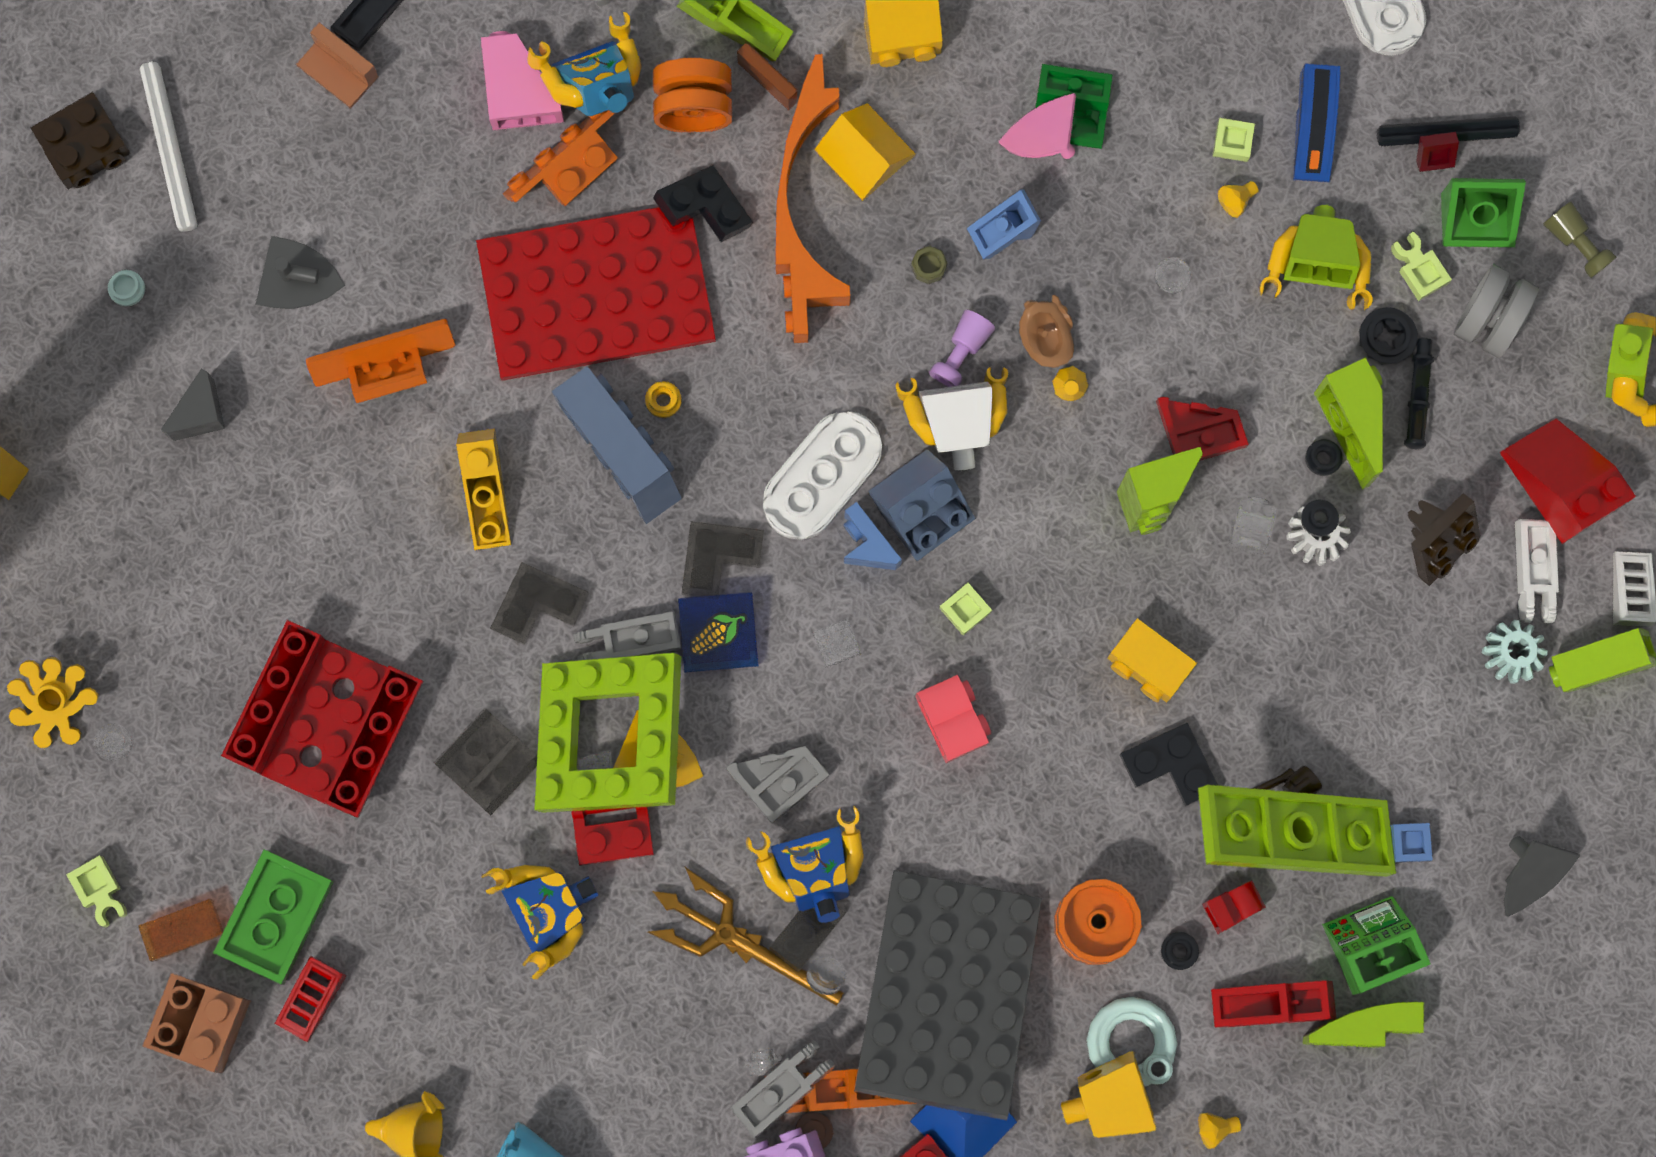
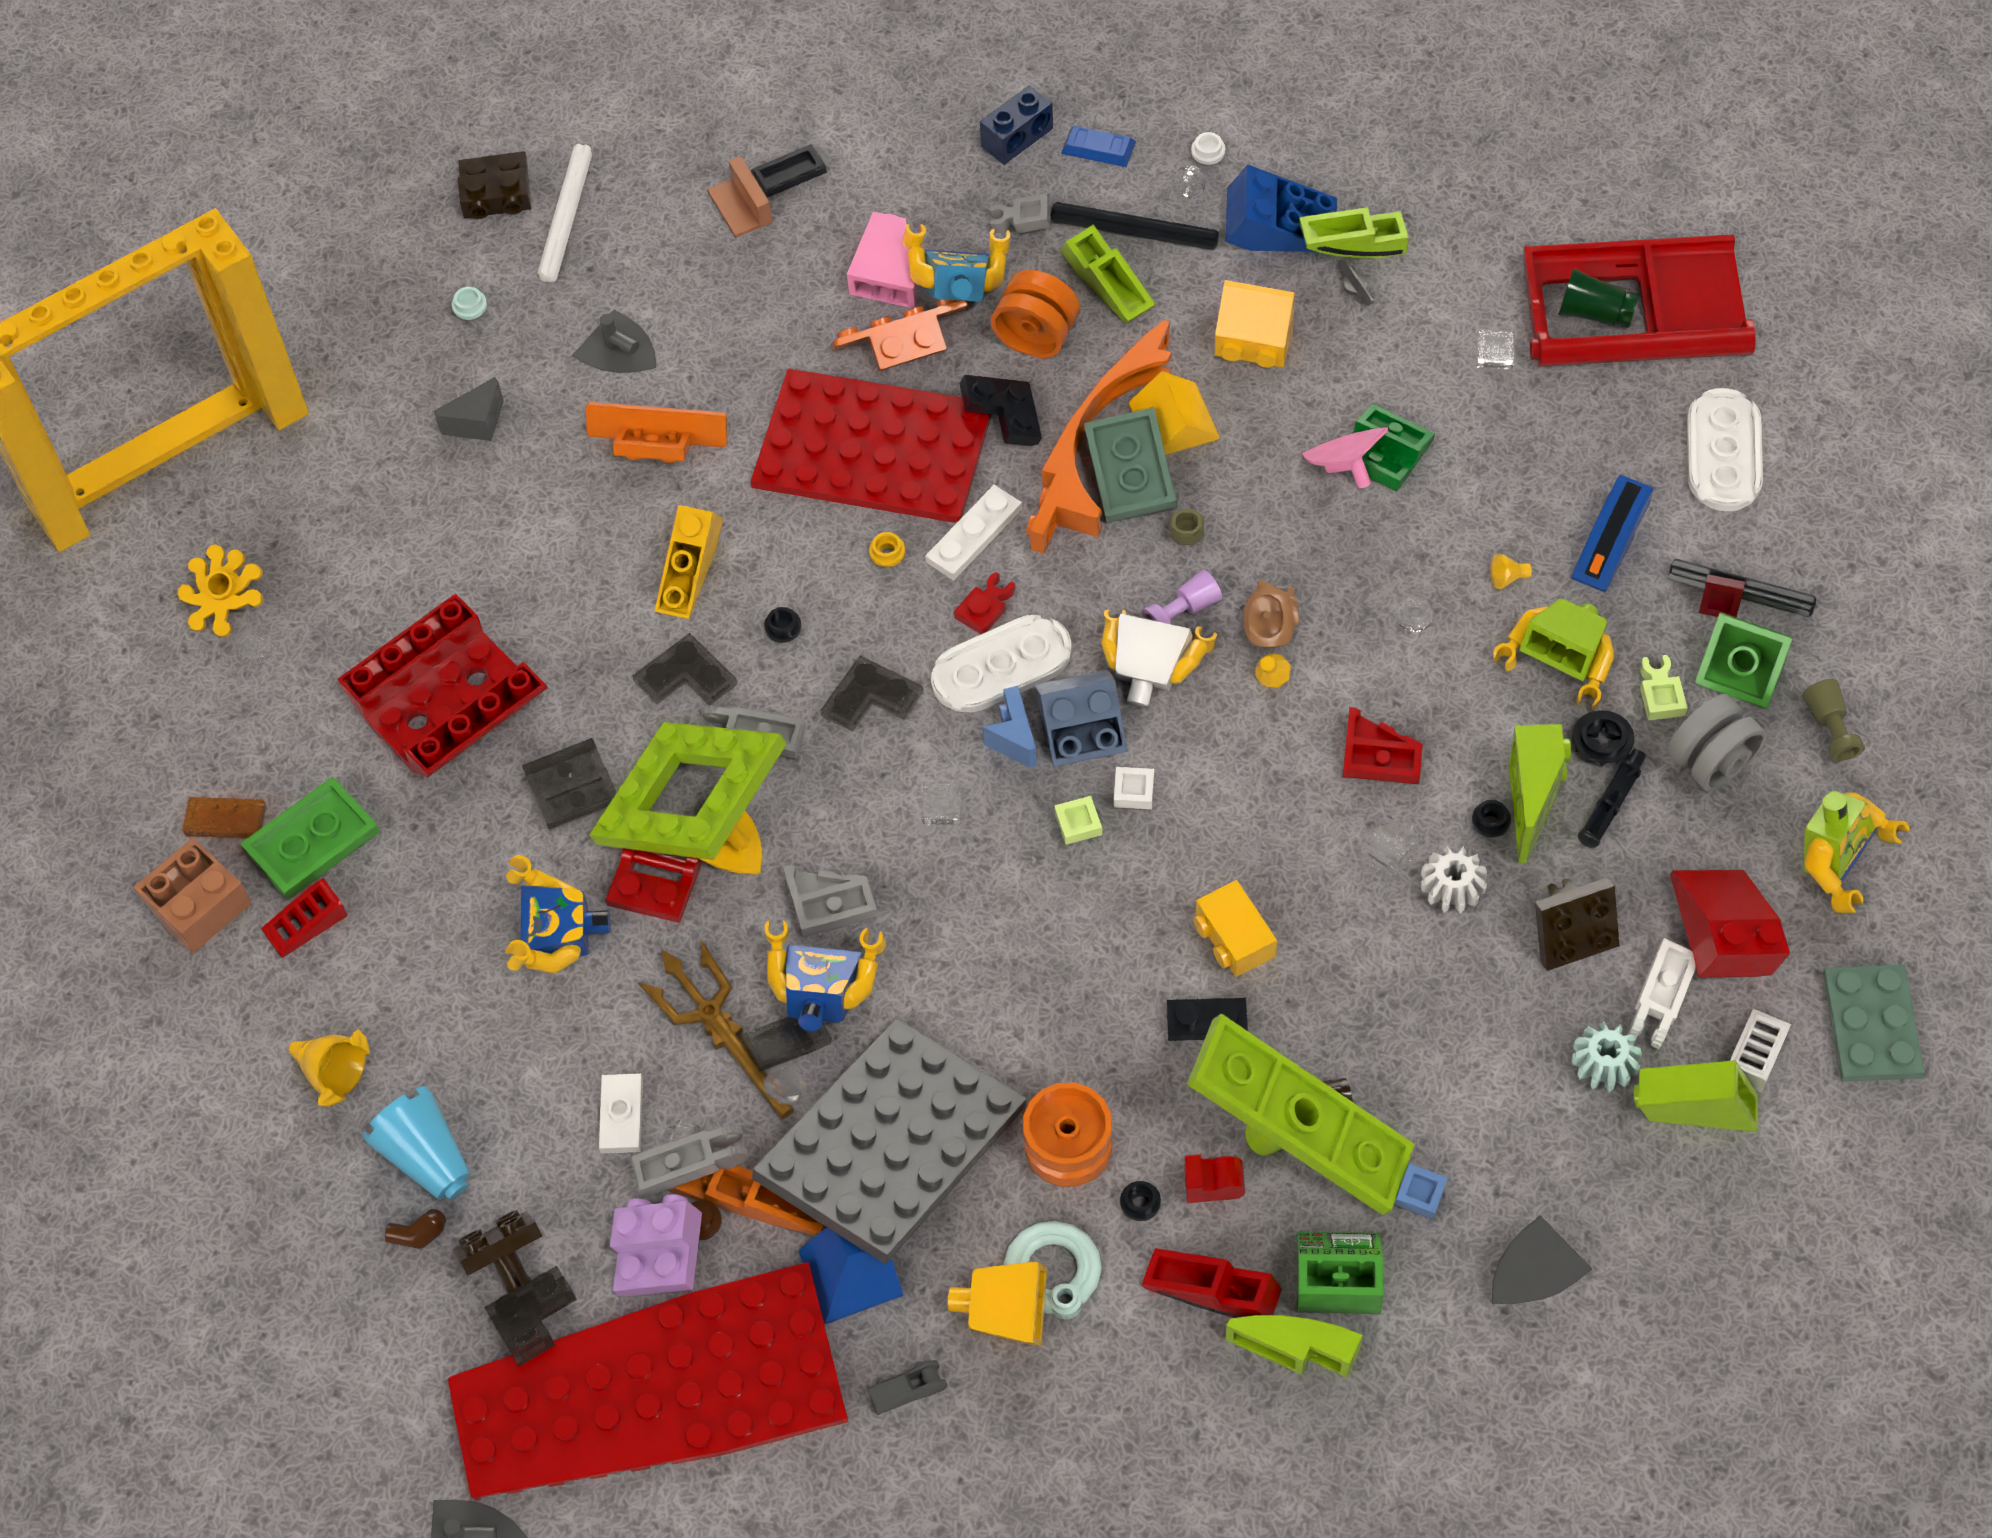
camera: 30 degrees right, 20 degrees down
yellowish green plate [66,855,127,928] -> none
sand blue wedge [551,366,682,524] -> none
clear blue tile [678,592,759,673] -> none
dark orange tile [737,43,797,111] -> none
coral brick [915,675,991,763] -> none
medium blue slope [967,190,1041,259] -> none
lime slope [1117,447,1203,535] -> none
yellow rock [1198,1112,1241,1149] -> none
yellowish green plate [1212,118,1255,162] -> none
black plate [1301,499,1339,537] -> none
none -> white plate [599,1073,643,1154]
none -> black plate [764,607,801,643]
none -> white plate [925,485,1022,581]
none -> red plate [954,572,1015,634]
none -> sand green plate [1084,407,1177,523]
none -> white plate [1114,767,1154,809]

